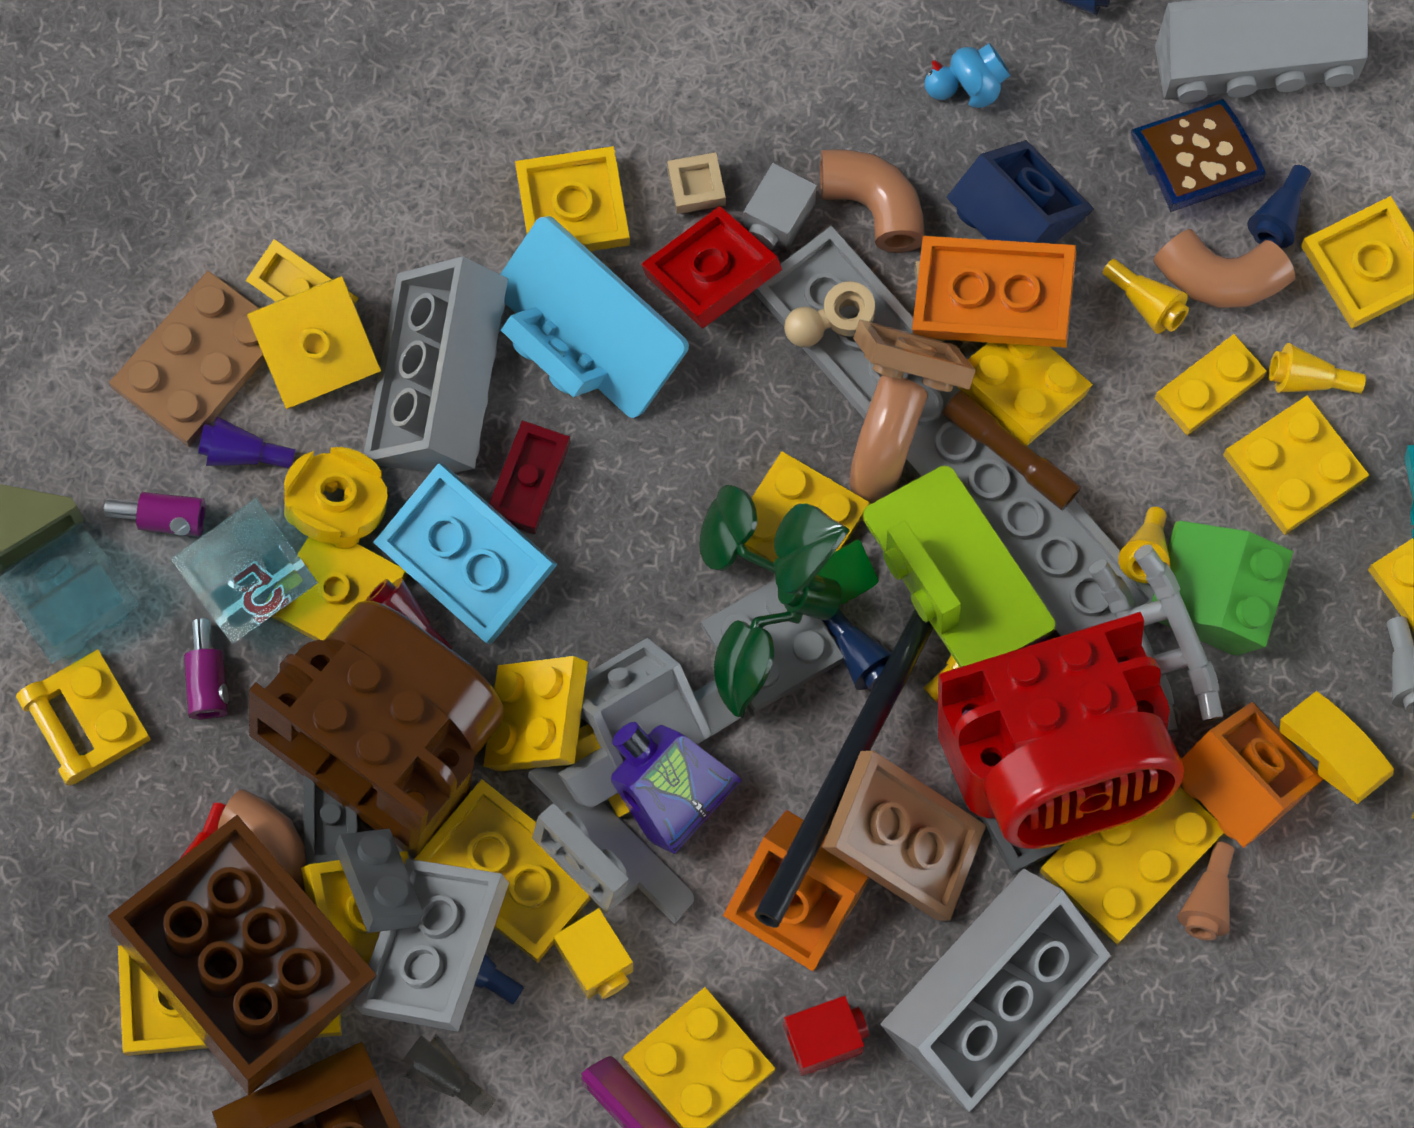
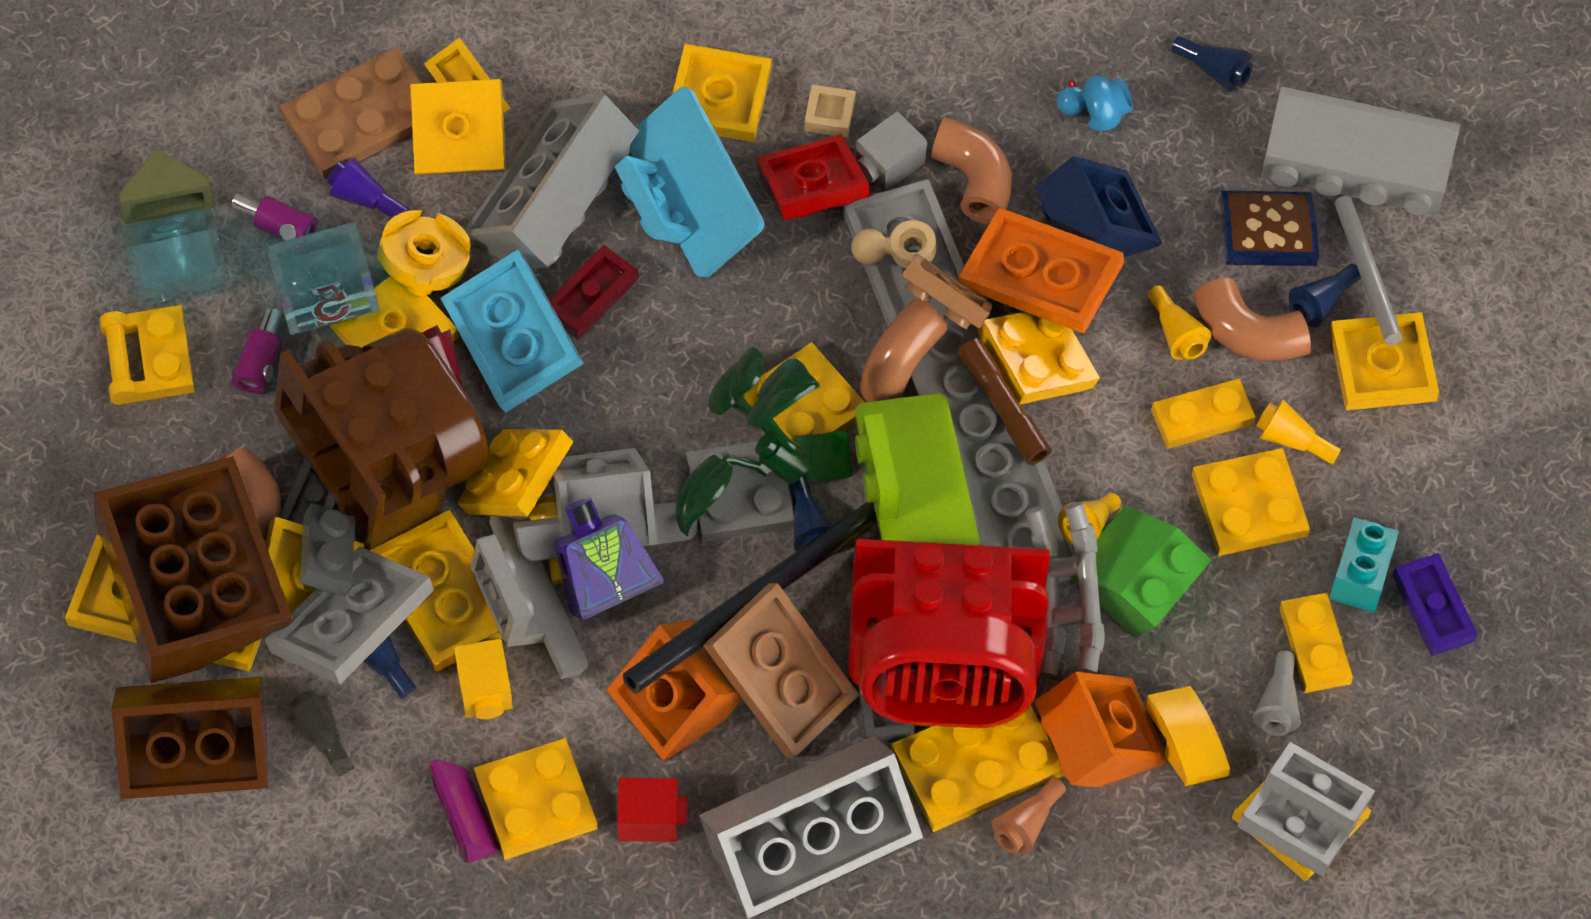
camera: 20 degrees right, 10 degrees down
none -> light grey bar [1335,196,1403,345]

